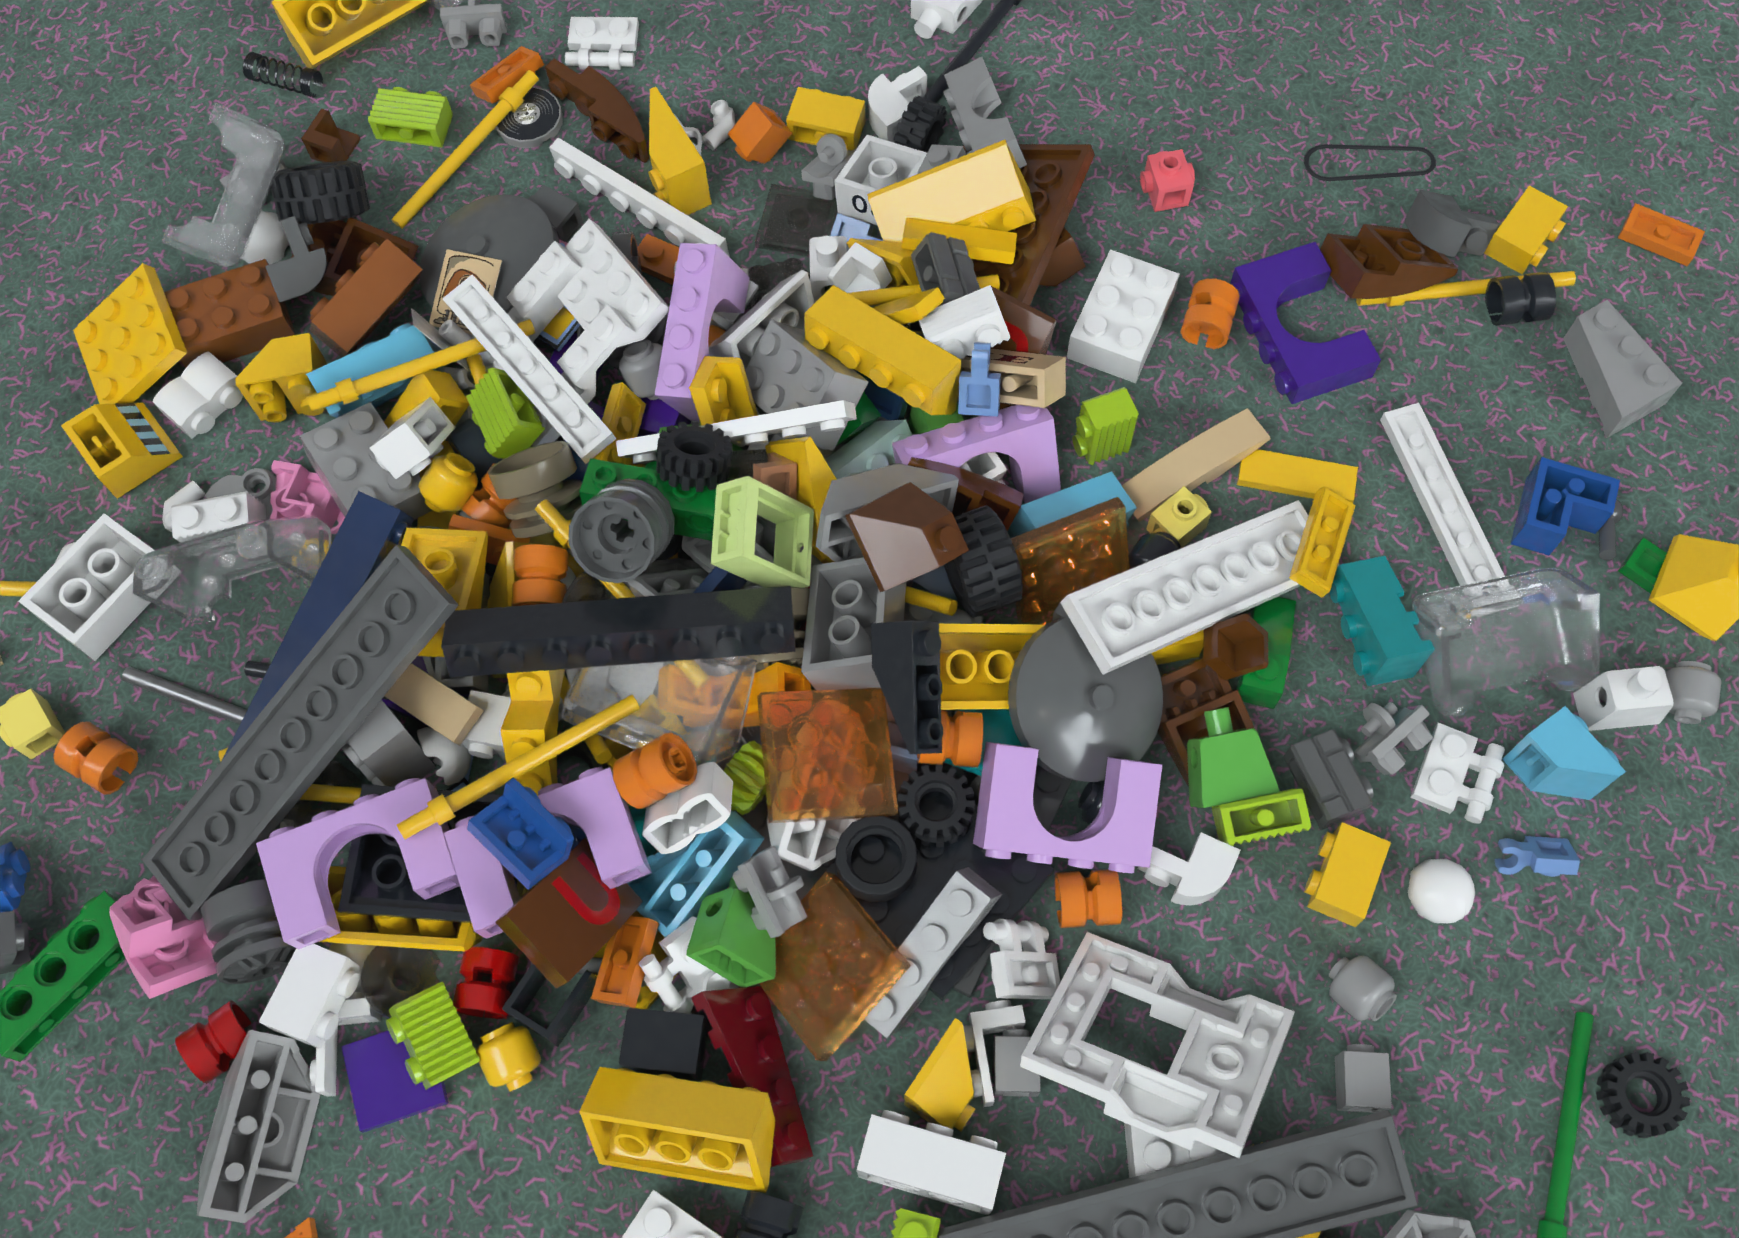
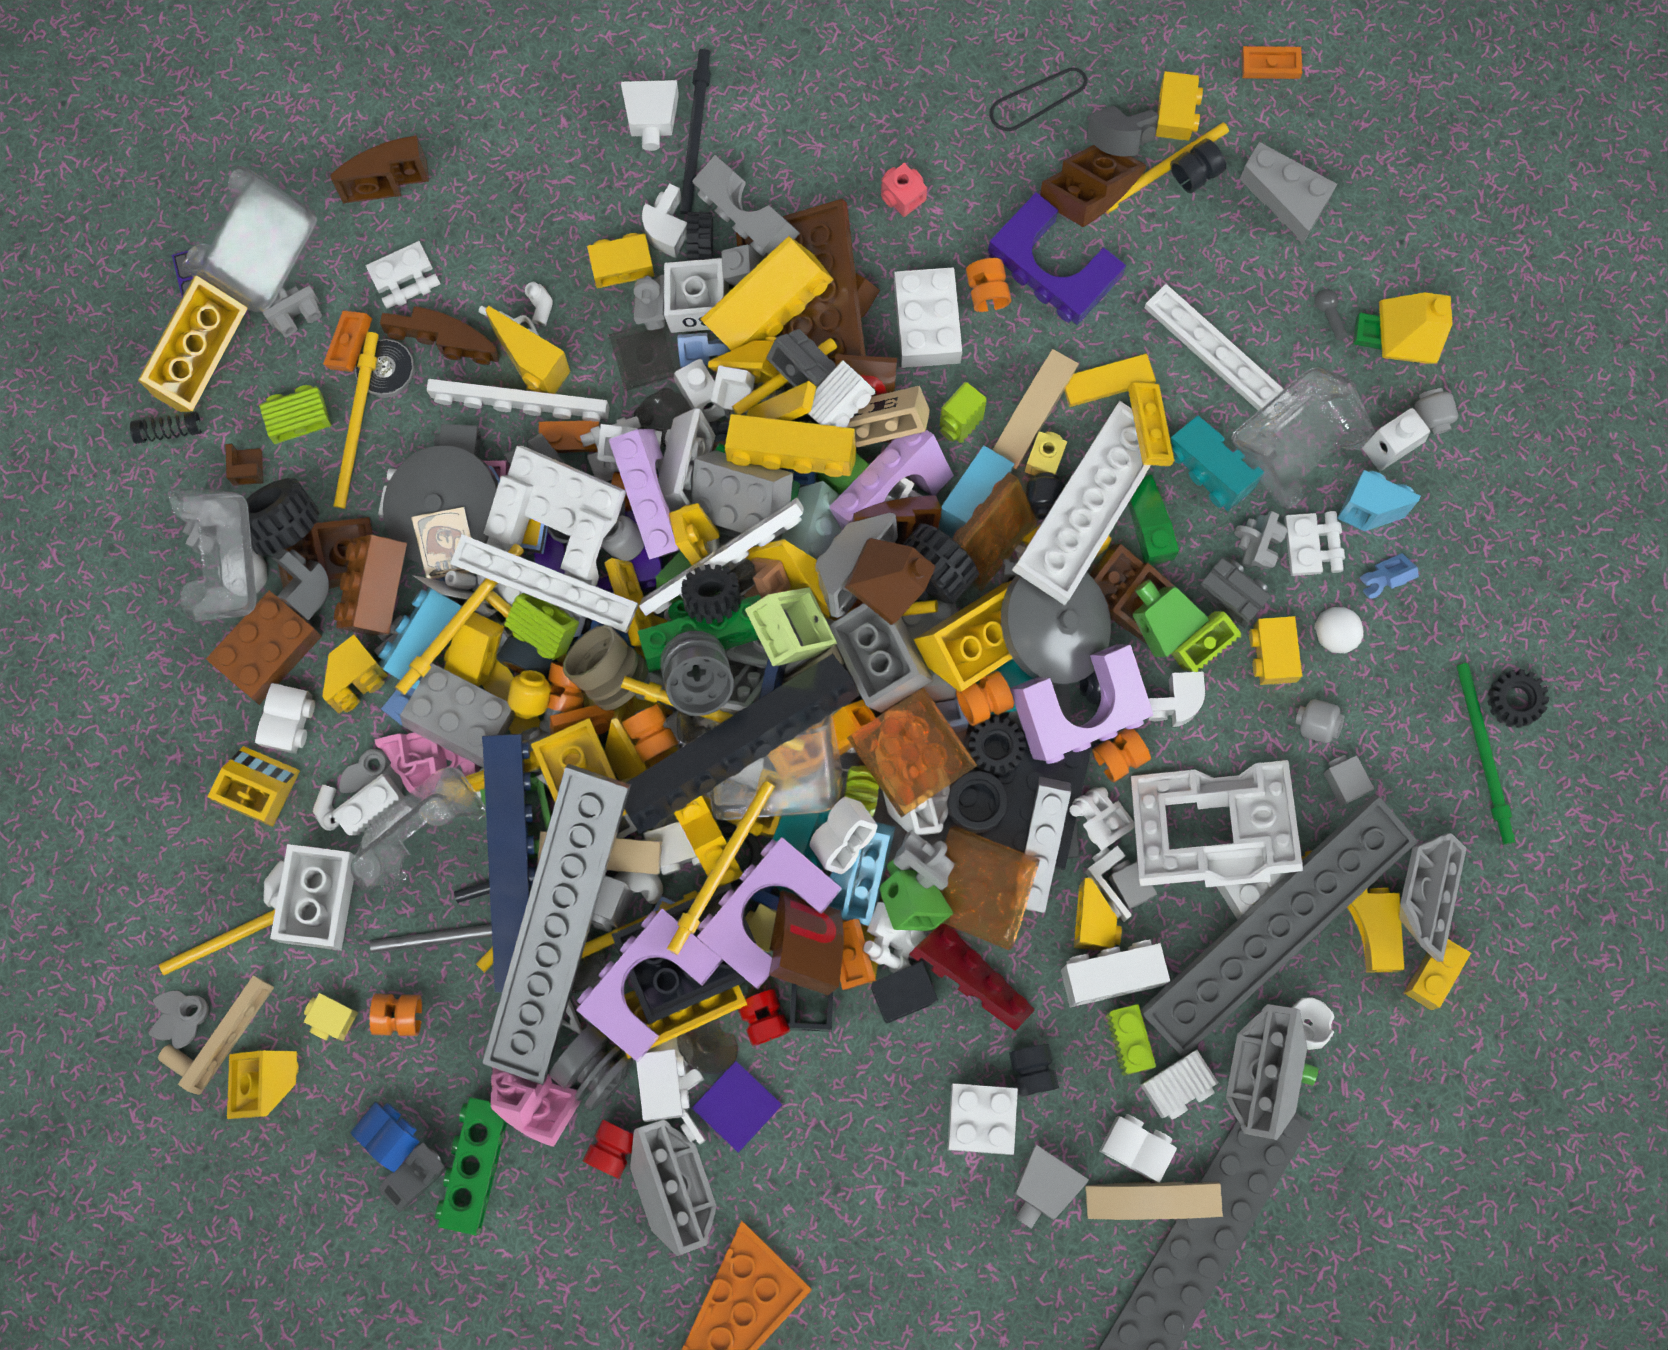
camera: 30 degrees left, 10 degrees up
yellow plate [73,263,187,404] -> none
white brick [370,397,456,479] -> none
lime brick [386,982,480,1090] -> none
blue bracket [467,778,574,890] -> none
yellow head [476,1022,541,1092] -> none
yellow slope [579,1067,775,1193] -> none
orange wheel [613,733,697,809] -> none
orange brick [728,102,792,164] -> none
black slope [871,620,943,754] -> none
yellow tile [901,217,1017,265] -> none
medium blue plate [958,342,1001,417] -> none
reddish brown panel [1203,614,1269,680] -> none
blue brick [1511,457,1620,555] -> none

